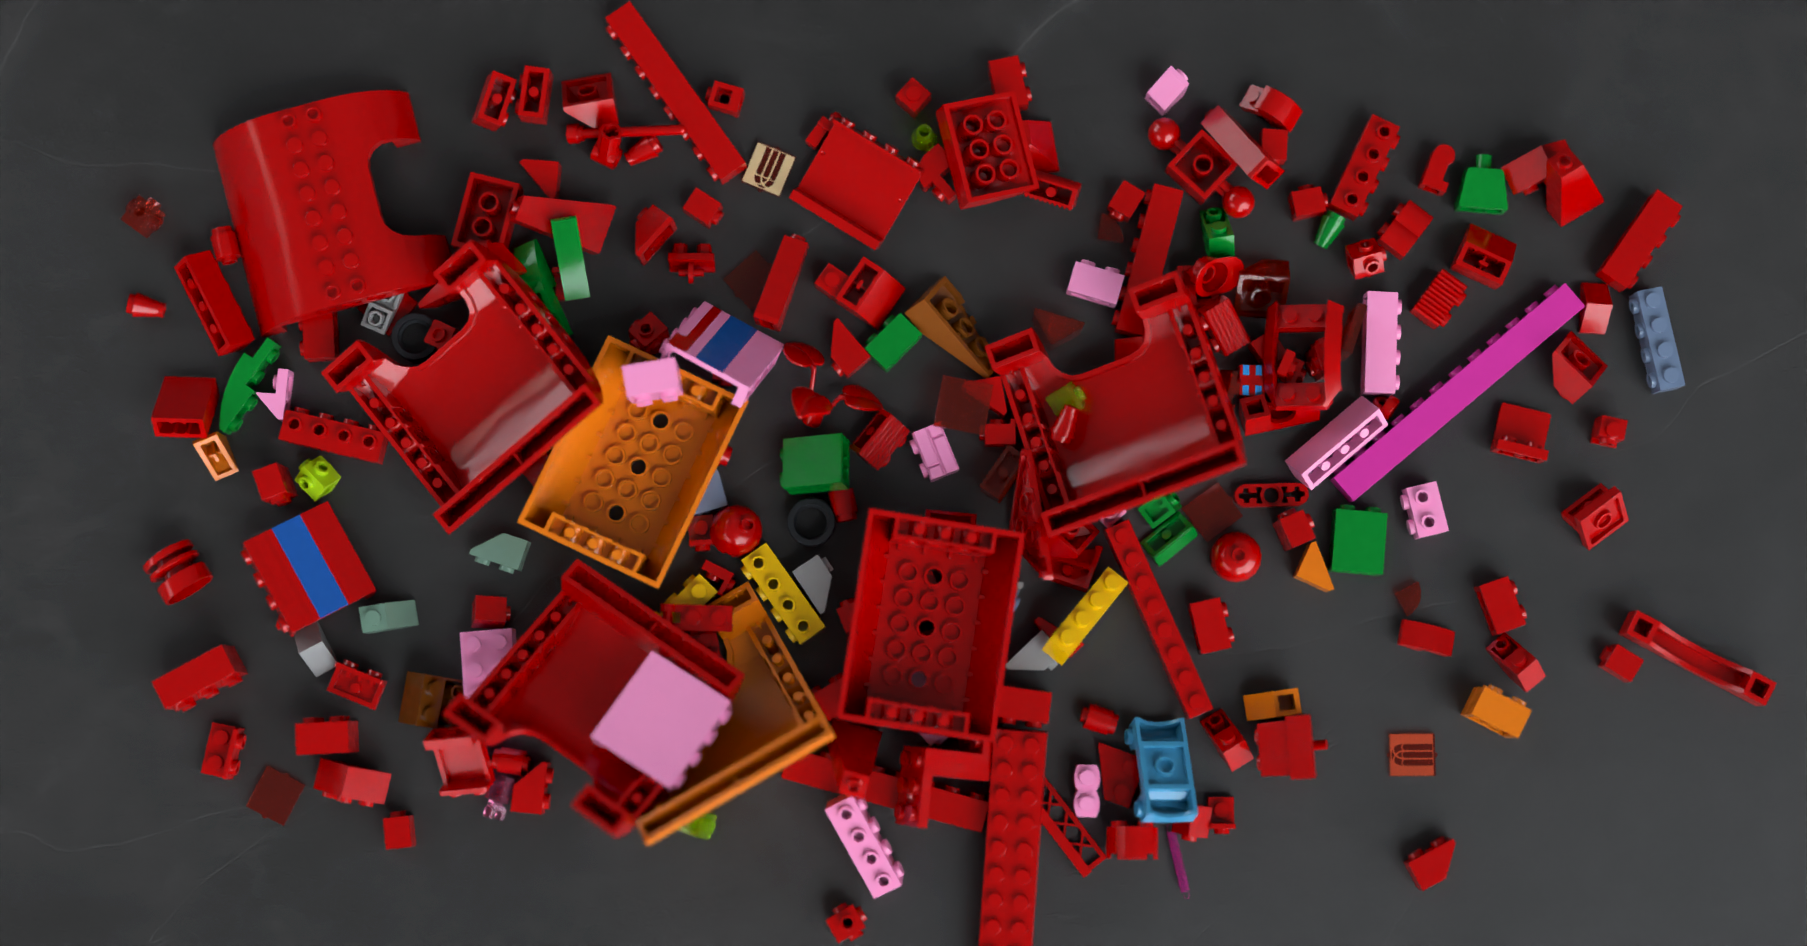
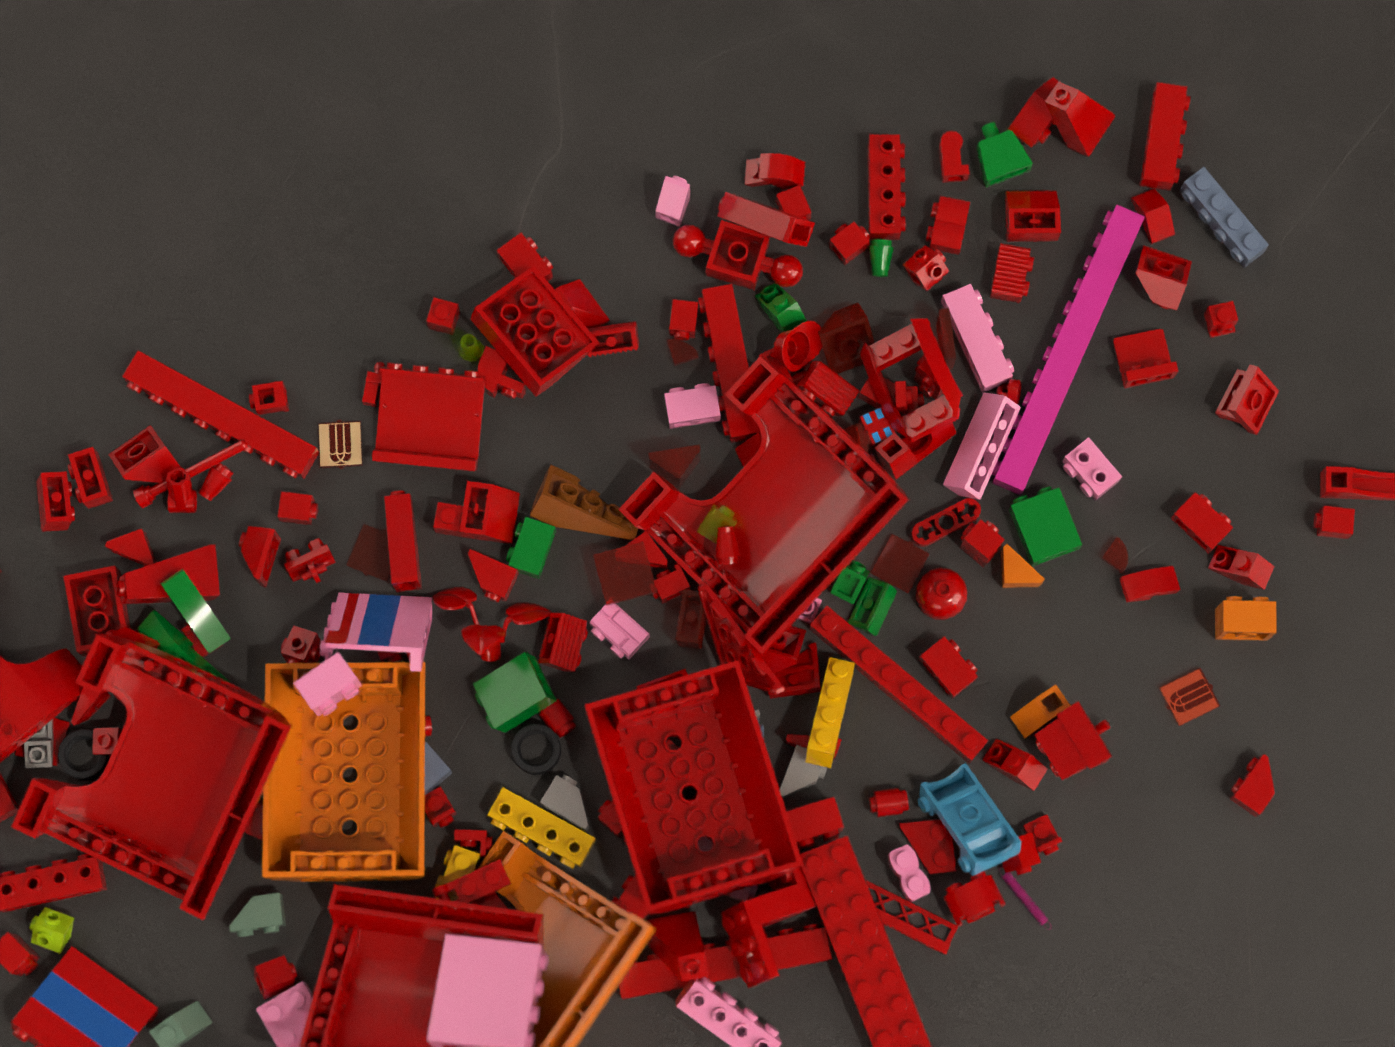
camera: 25 degrees left, 5 degrees down
red cylinder [710,505,762,557] -> none

